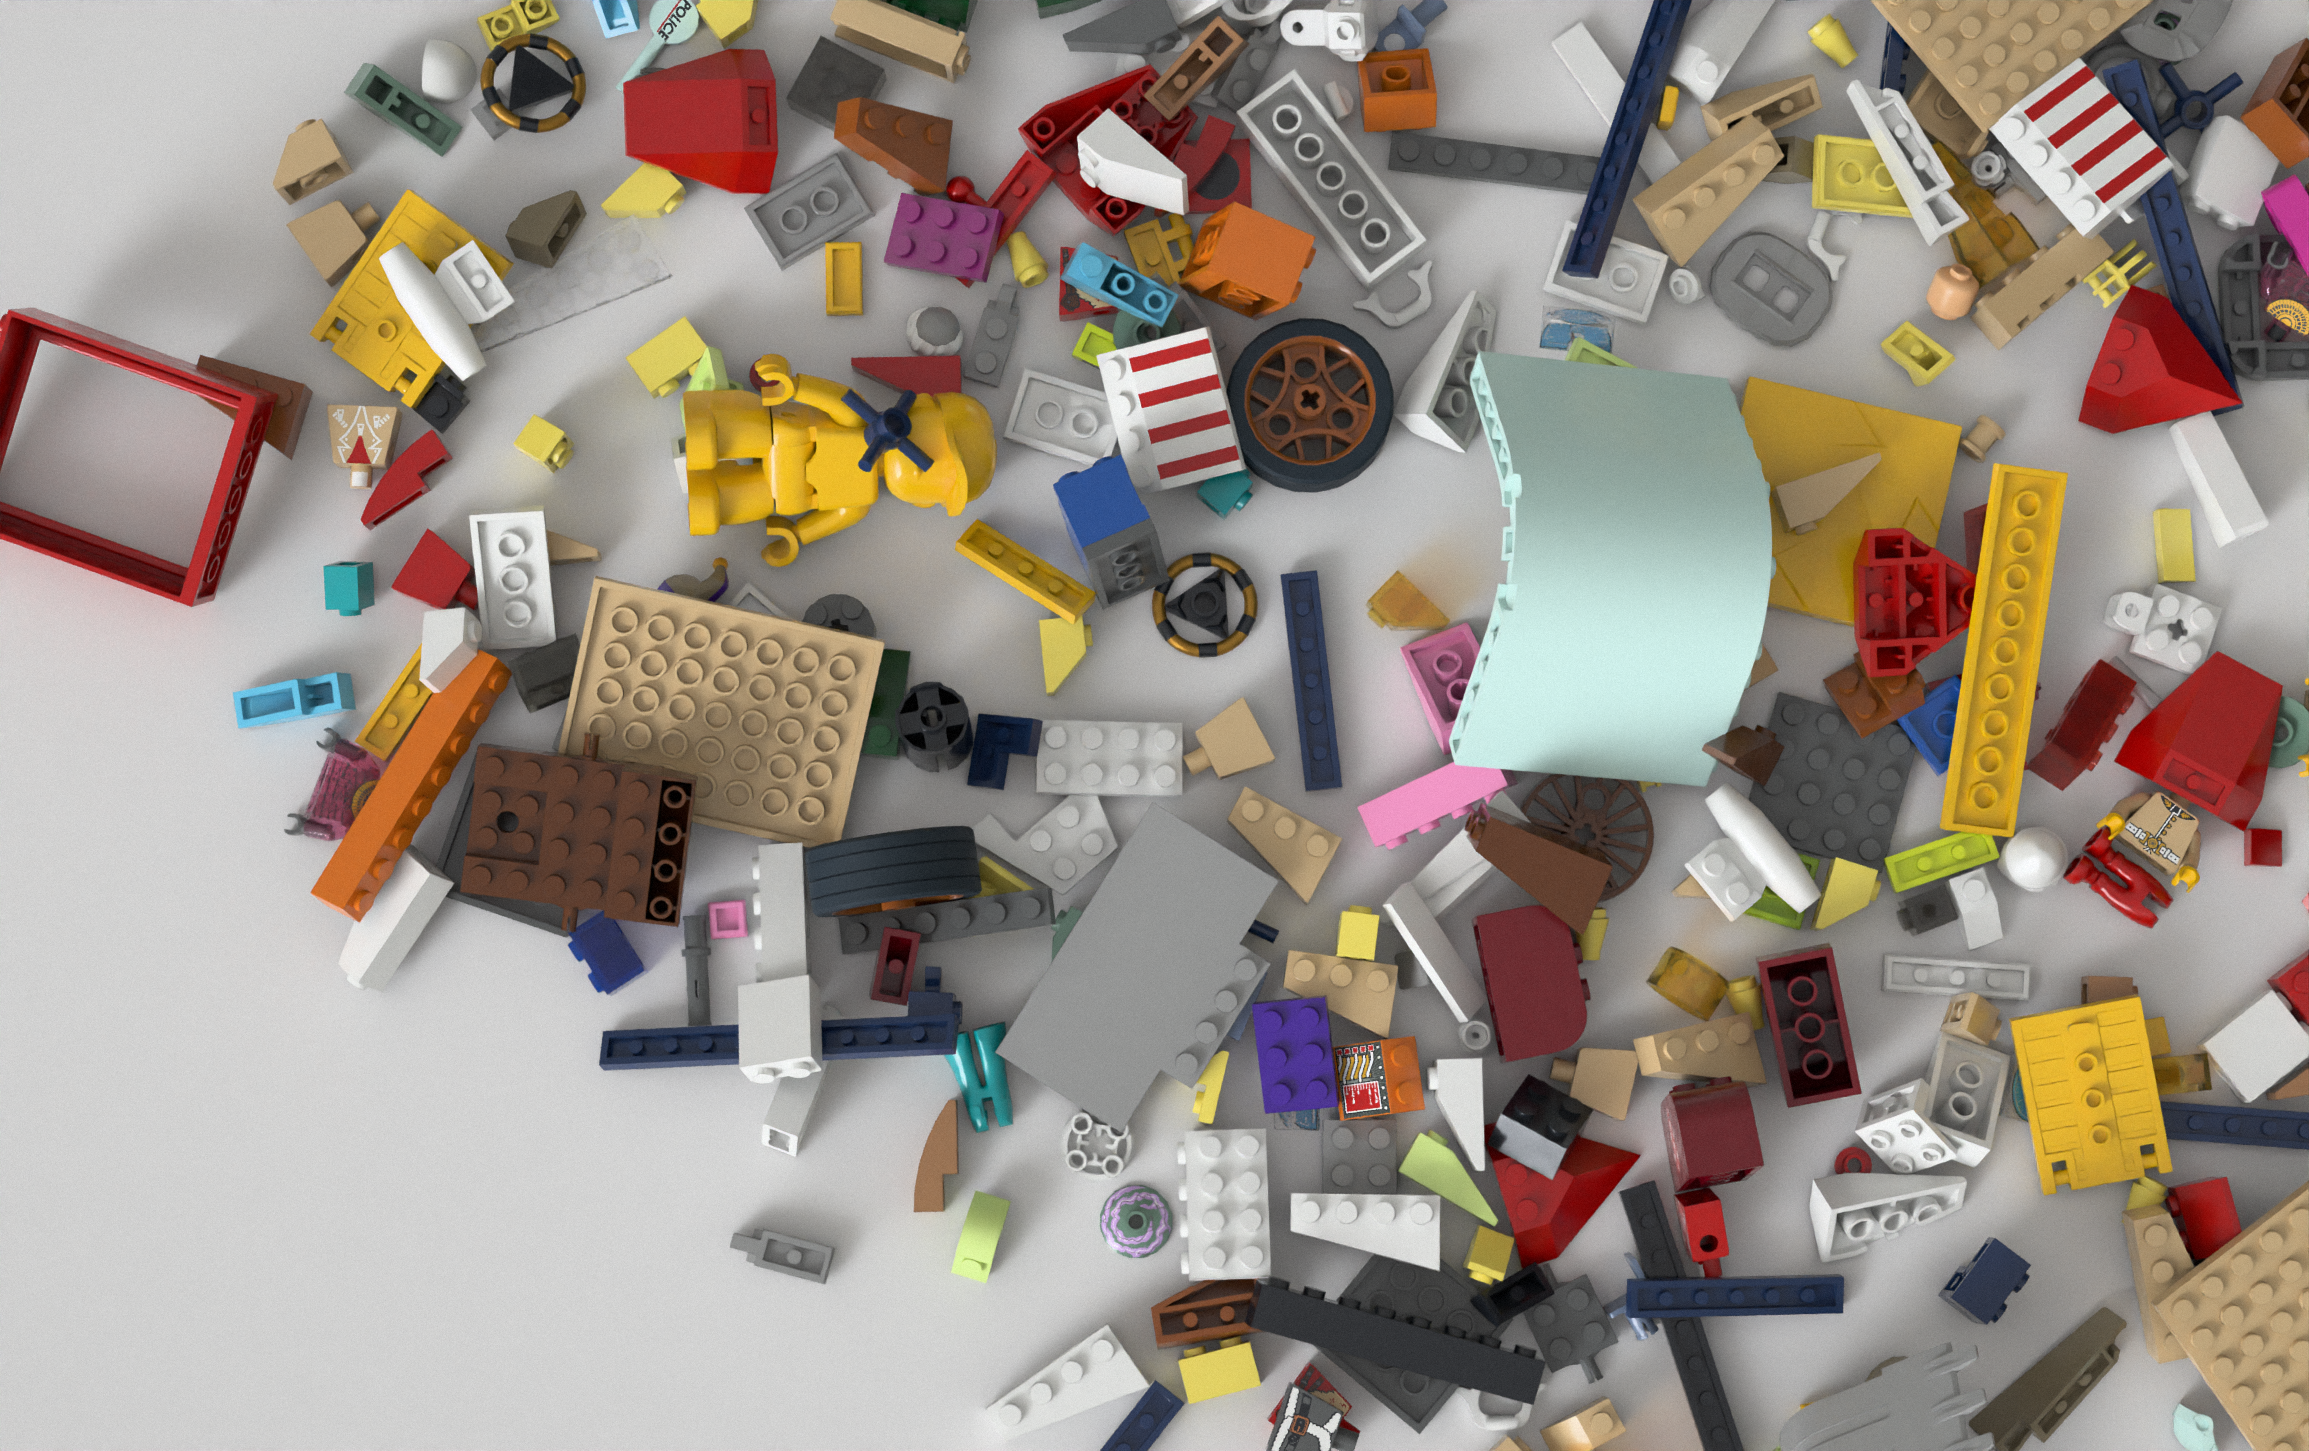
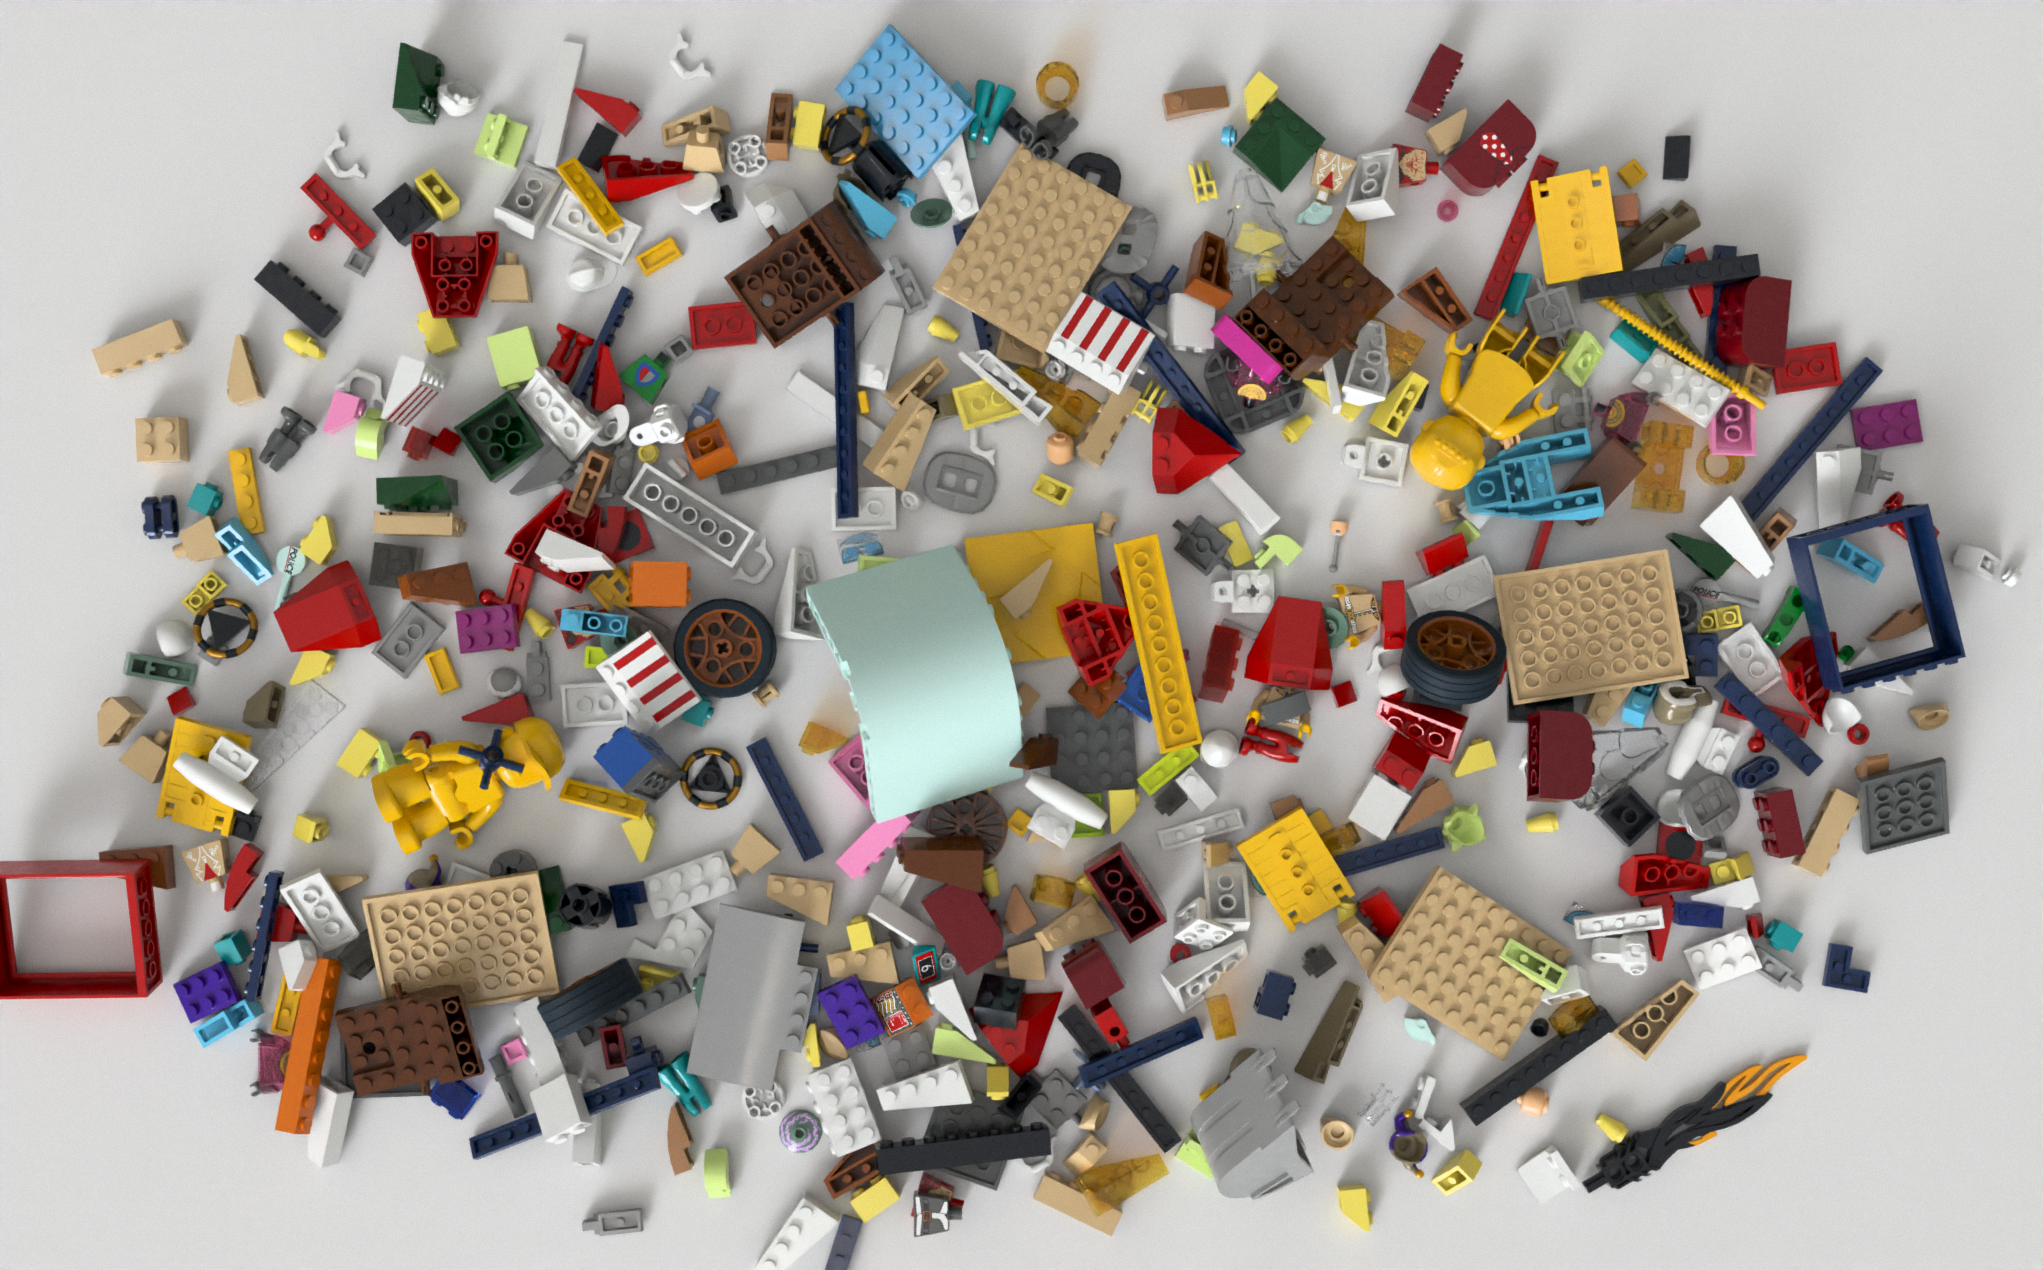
camera: 20 degrees left, 5 degrees up
none -> red slope [167,686,197,716]
none -> dark purple plate [173,960,243,1023]
none -> dark blue plate [244,870,284,1002]
none -> light yellow plate [638,443,659,464]
none -> tan bush [752,680,781,708]
none -> tan piece [819,1026,851,1060]
none -> slope [912,945,941,987]
none -> medium nougat slope [1003,884,1038,936]
none -> yellow tile [1007,807,1032,837]
none -> tan piece [1078,1093,1109,1132]
none -> dark grey plate [1172,515,1234,576]
none -> clear yellow slope [1205,993,1237,1041]
none -> yellowish green brick [1253,534,1303,569]
none -> dark grey slope [1261,690,1311,726]
none -> clear smoke brick [1302,944,1337,978]

